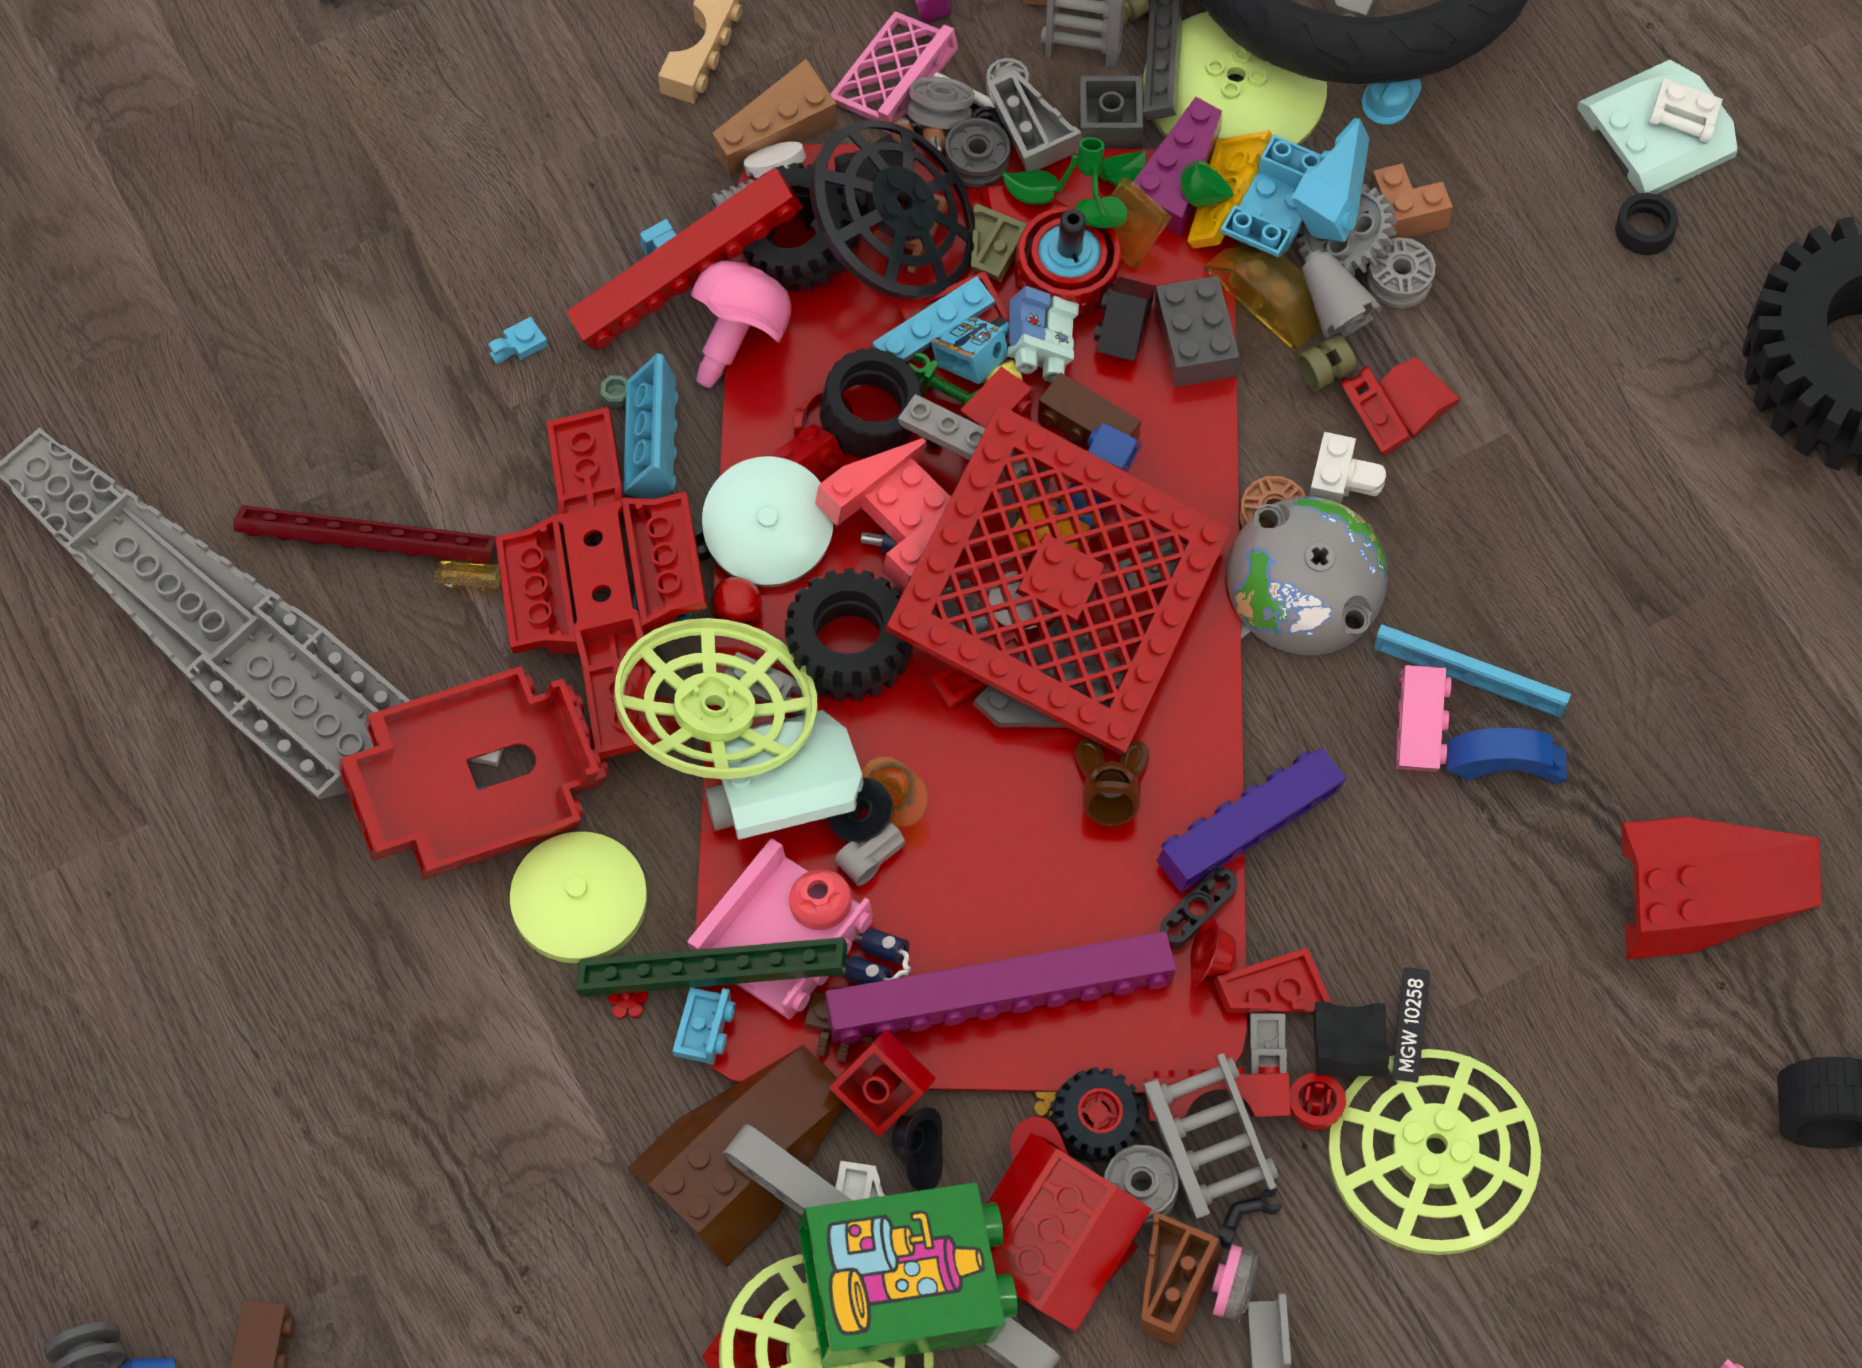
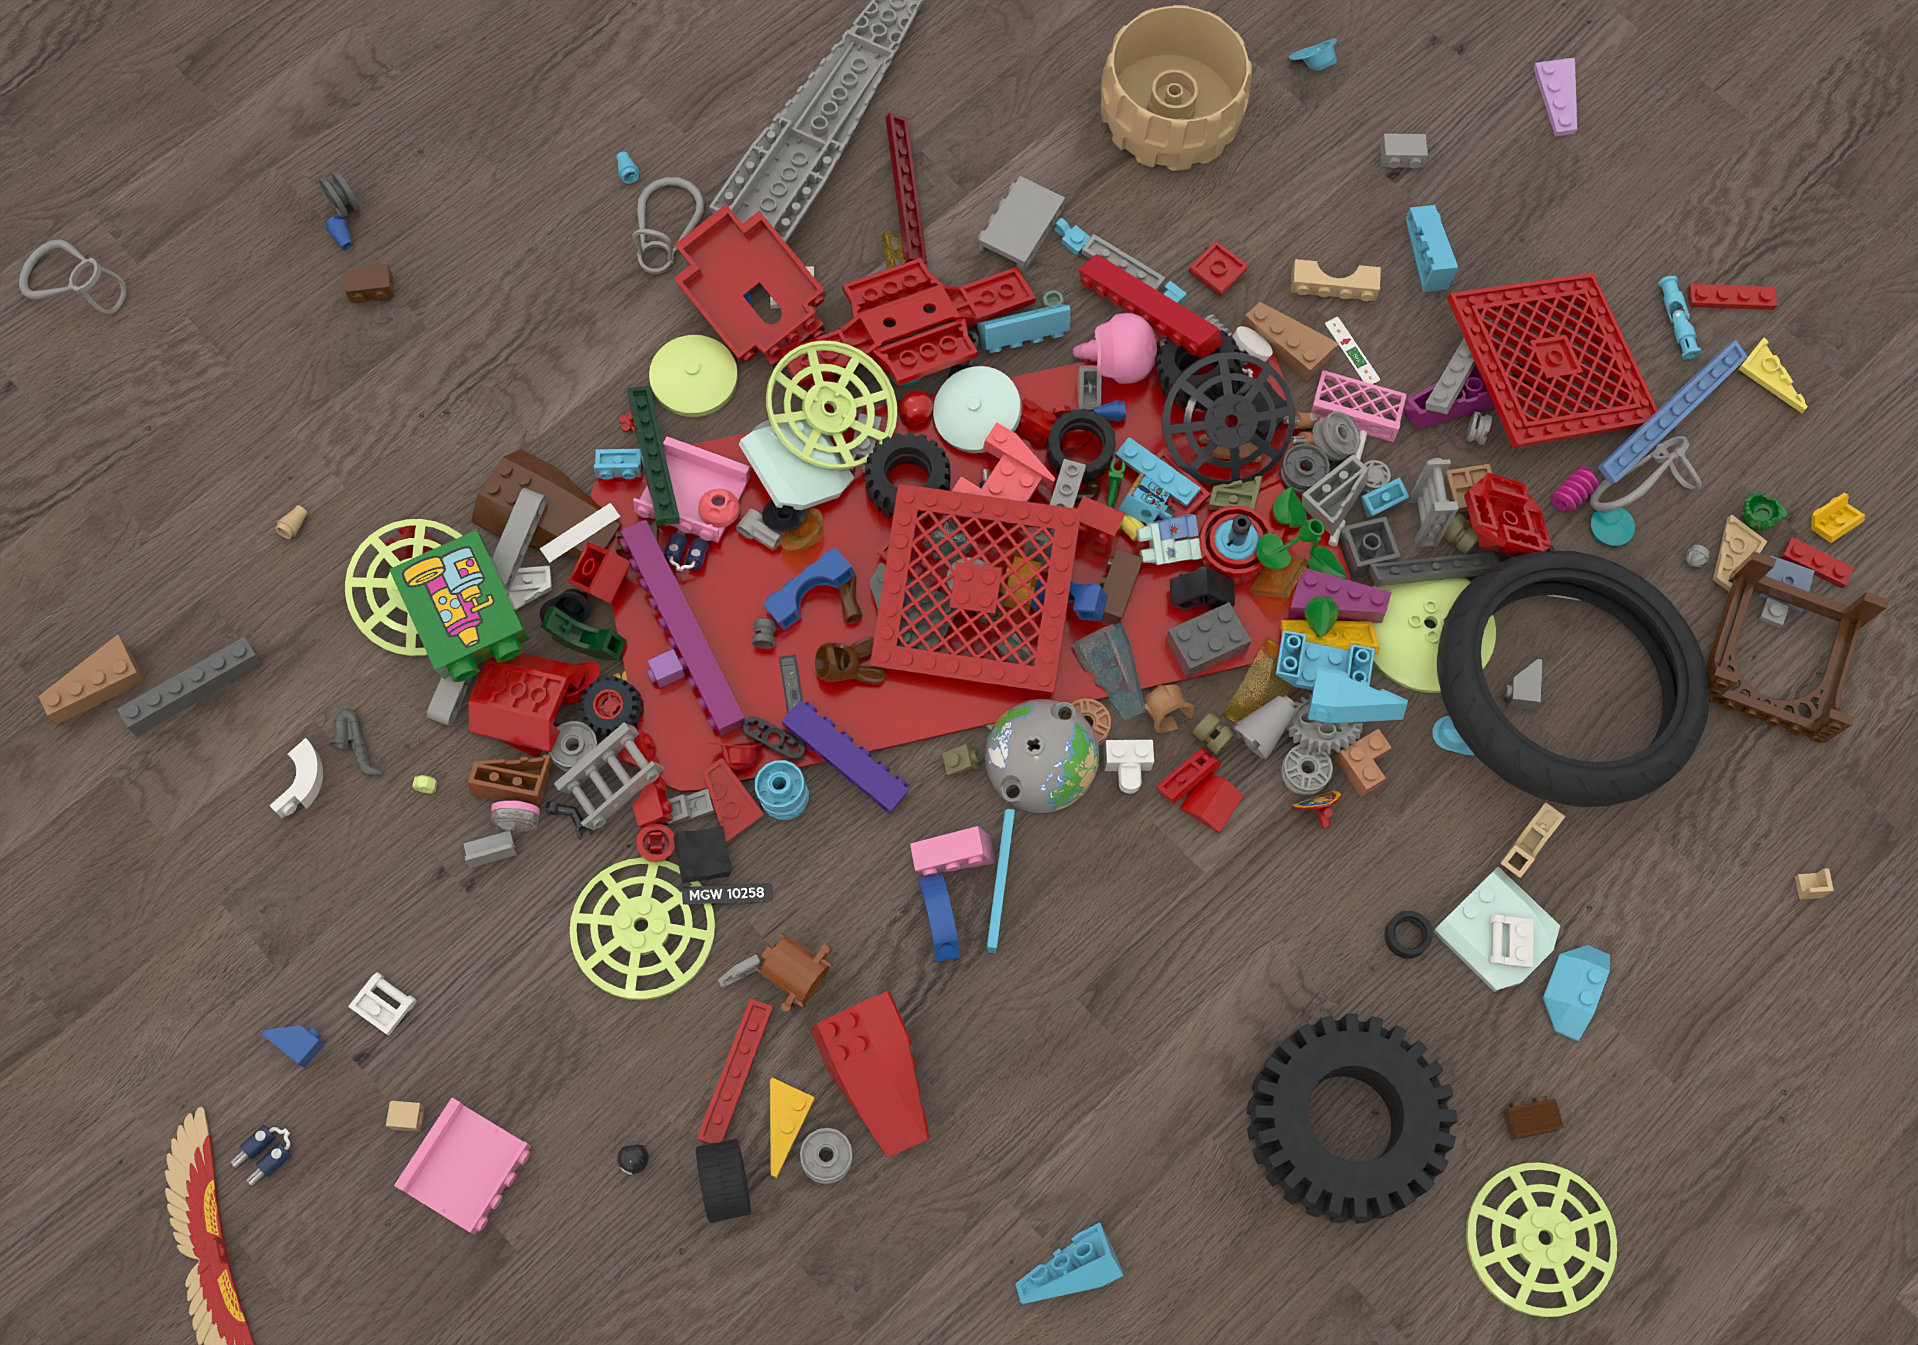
camera: 70 degrees right, 5 degrees up
none -> white sticker [540,503,620,563]
none -> dark green arch [540,607,627,660]
none -> medium azure cone [616,152,639,184]
none -> black piece [617,1145,649,1175]
none -> light grey animal [632,177,705,274]
none -> medium lavender brick [646,649,685,688]
none -> red plate [697,999,773,1144]
none -> light grey tile [718,954,762,988]
none -> dark grey wheel [752,619,777,649]
none -> medium azure wheel [755,760,809,820]
none -> dark orange container [756,933,834,1012]
none -> blue arch [763,547,856,631]
none -> yellow wing [770,1078,815,1178]
none -> sticker [779,655,803,737]
none -> light grey wheel [800,1128,853,1185]
none -> reddish brown plant [838,575,863,623]
none -> olive bracket [942,744,982,777]
none -> light grey panel [977,176,1065,273]
none -> clear light blue wedge [1072,622,1146,720]
none -> light grey slope [1077,366,1102,410]
none -> light grey plate [1081,234,1165,291]
none -> blue cone [1094,399,1126,421]
none -> tan wheel [1101,5,1252,171]
none -> medium nougat helmet [1142,685,1195,734]
none -> red plate [1188,241,1249,297]
none -> shield [1291,790,1341,828]
none -> white sticker [1325,317,1380,384]
none -> medium azure slope [1361,477,1409,518]
none -> tan arch [1501,801,1566,878]
none -> medium azure wedge [1543,945,1610,1042]

